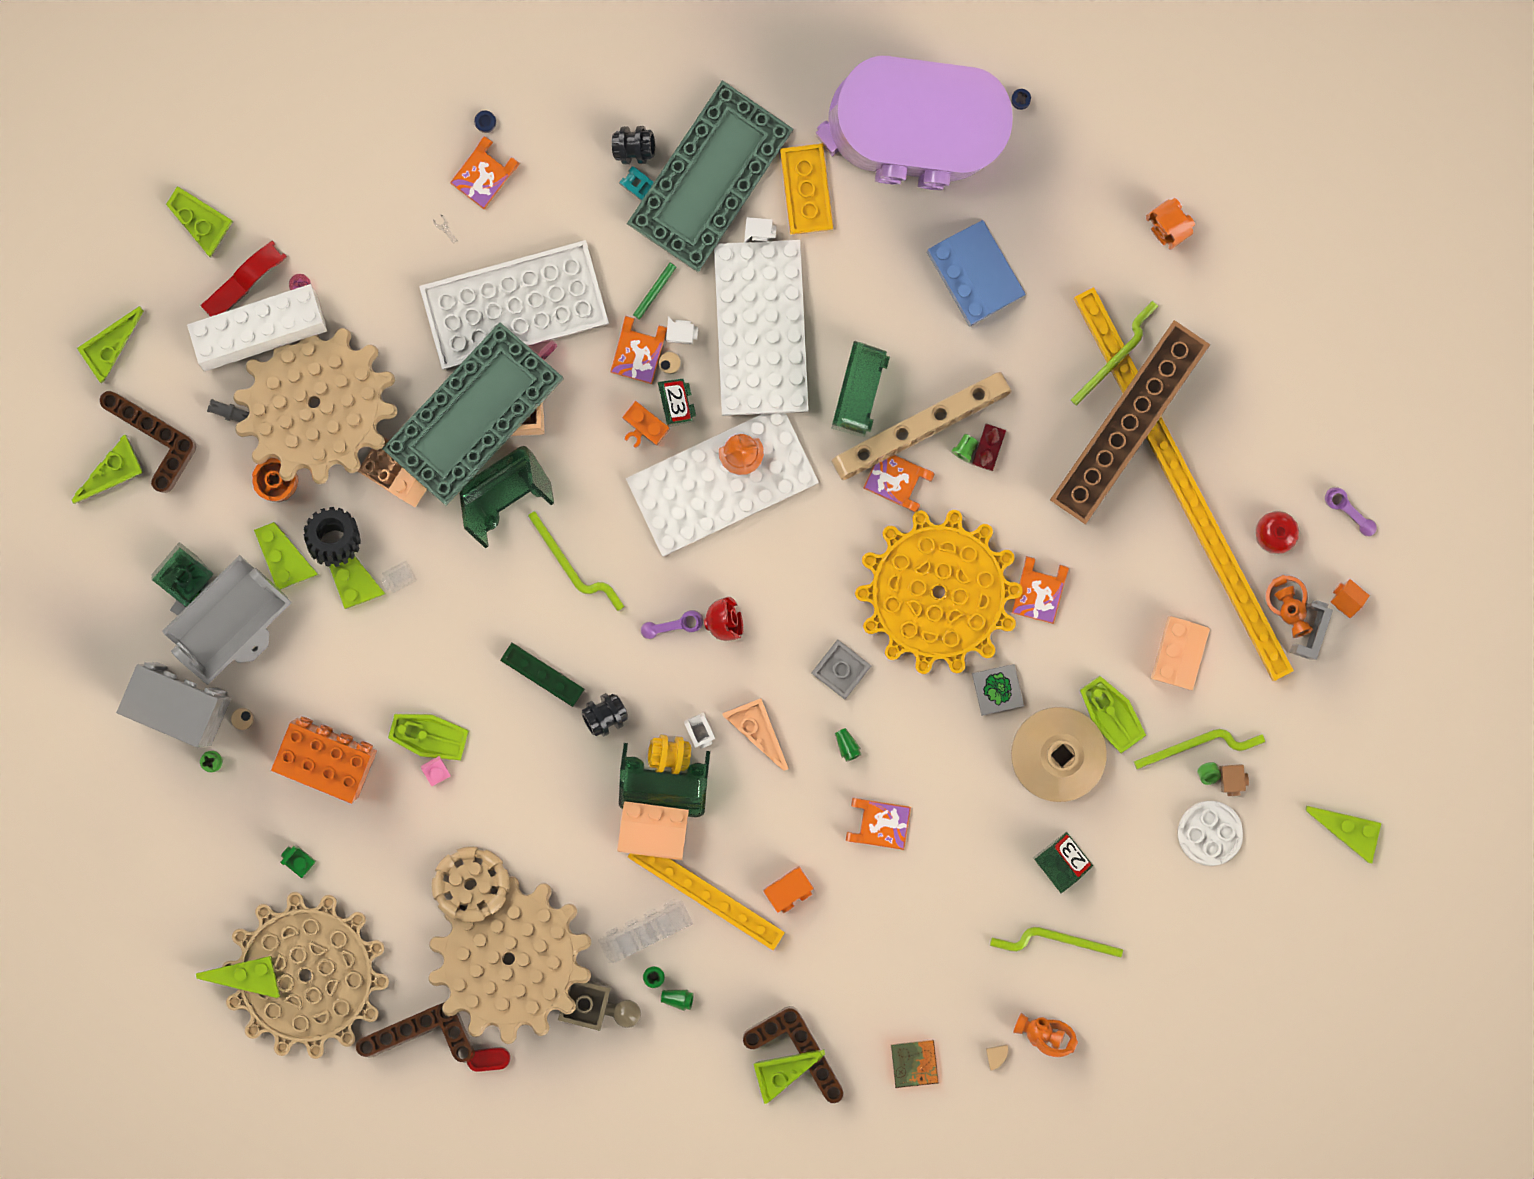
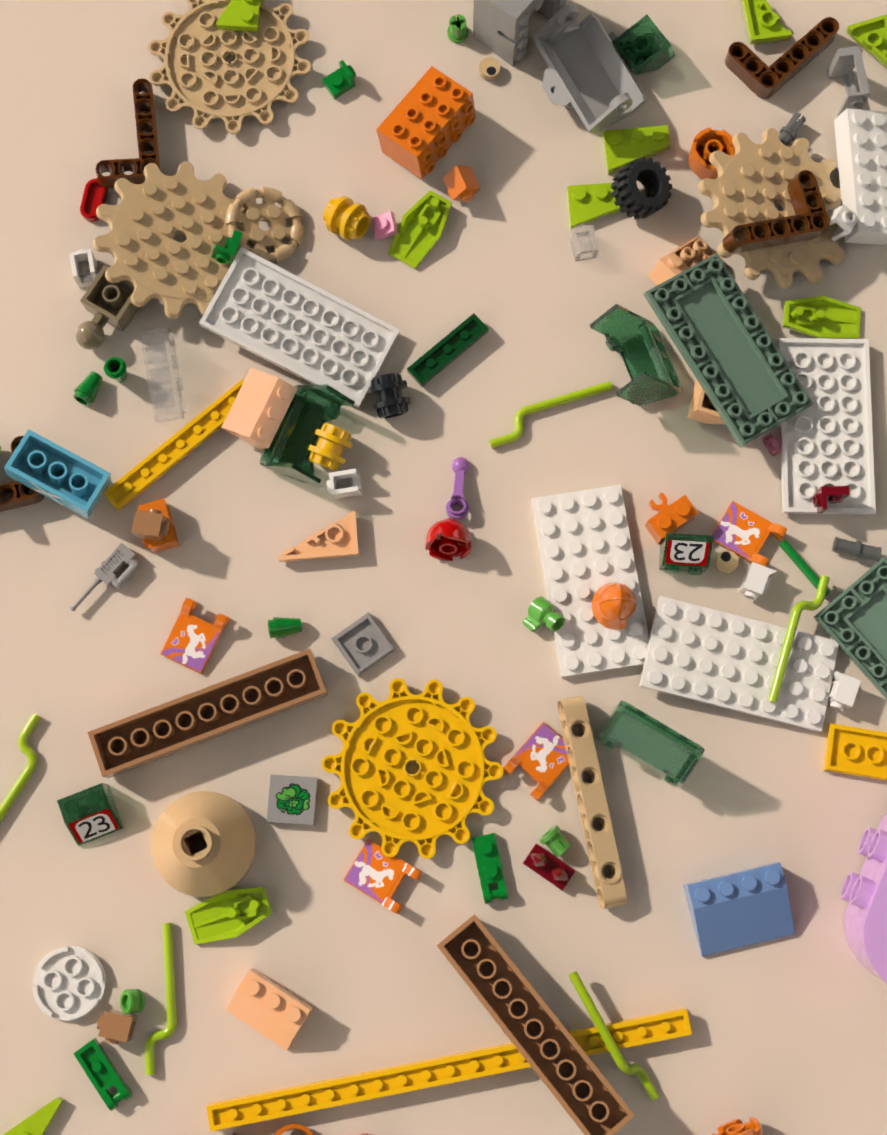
camera: 105 degrees right, 10 degrees down
none -> medium azure brick [4,429,111,519]
none -> white window [69,249,98,288]
none -> light grey piece [70,543,141,611]
none -> green plate [73,1038,133,1111]
none -> medium nougat brick [88,649,328,778]
none -> medium nougat brick [131,509,169,542]
none -> white plate [199,247,400,408]
none -> green bracket [211,230,243,265]
none -> yellow piece [323,196,370,241]
none -> orange brick [443,165,481,202]
none -> green plate [471,833,508,904]
none -> bright green piece [523,596,565,632]
none -> reddish brown beam [723,170,829,253]
none -> lime piece [768,575,830,703]
none -> lime piece [782,296,861,339]
none -> dark red bracket [813,486,850,514]
none -> light grey panel [827,46,870,117]
none -> white window [827,205,859,241]
none -> dark grey pin [832,537,882,562]

